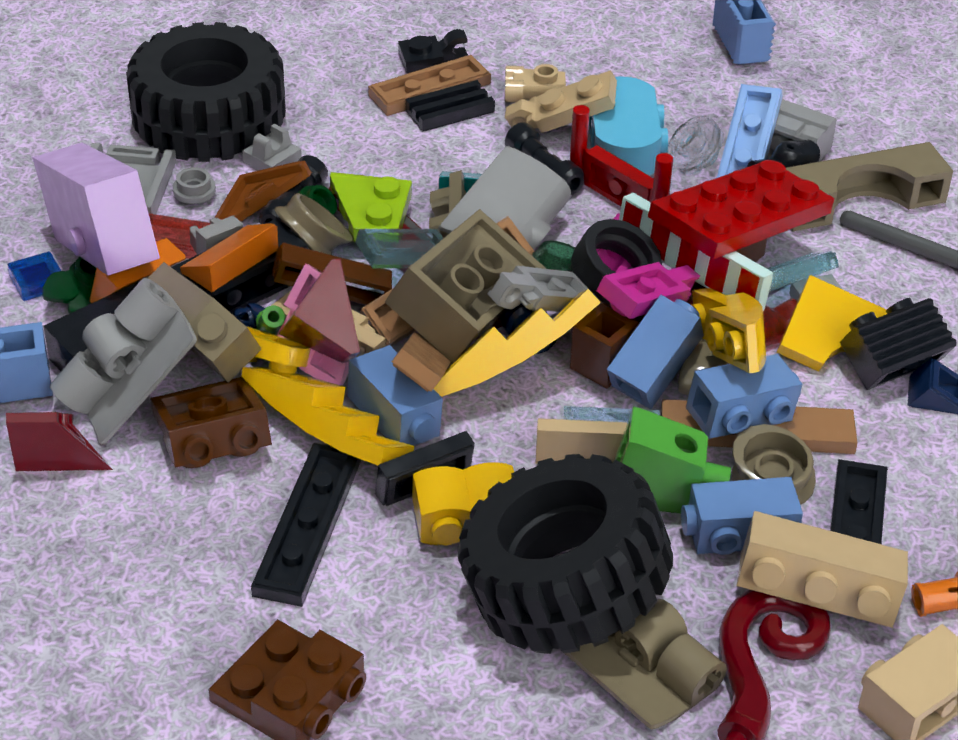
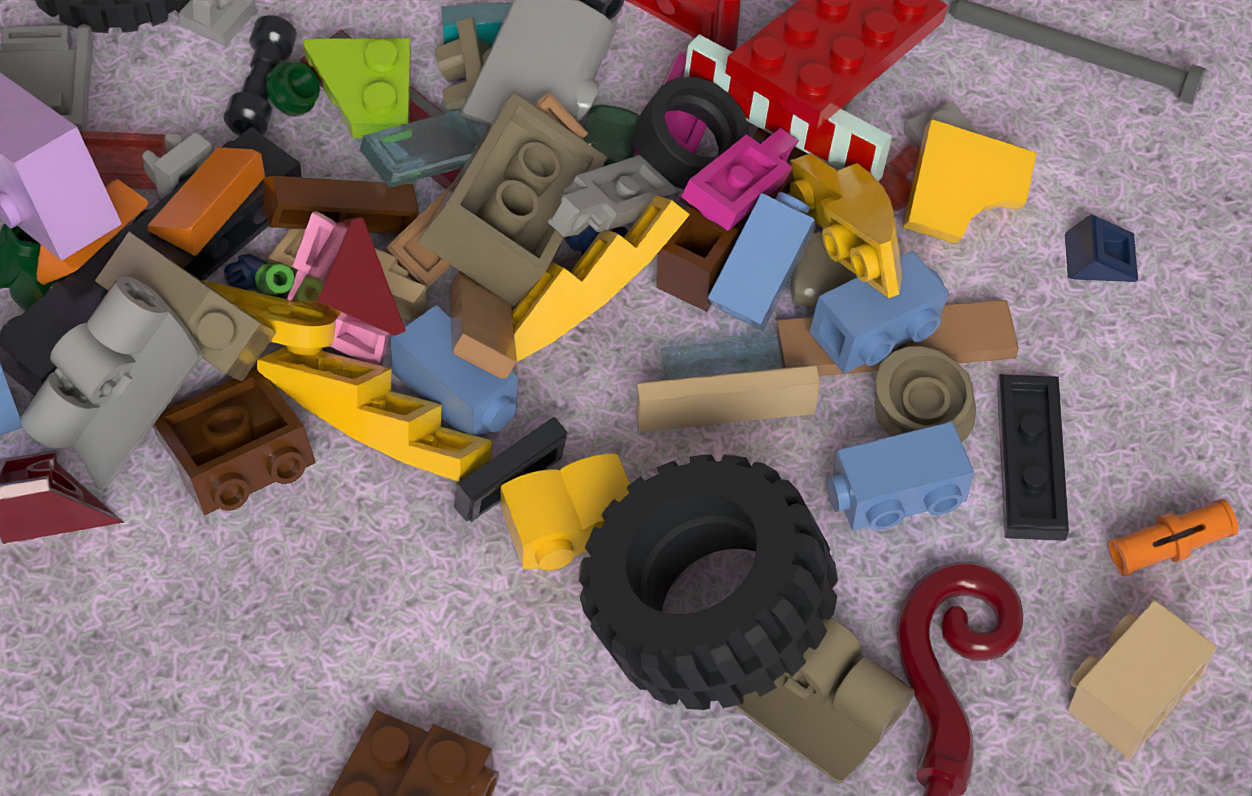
camera: 10 degrees left, 15 degrees up
light grey plate [173,167,216,204] -> none
dark orange tile [214,161,312,222] -> none
black tile [251,443,361,607] -> none
dark tan piece [274,193,353,255] -> none
bright green torso [614,406,731,514] -> none
tan brick [736,511,908,628] -> none
clear light blue tile [766,251,839,291] -> none
black brick [840,298,957,390] -> none

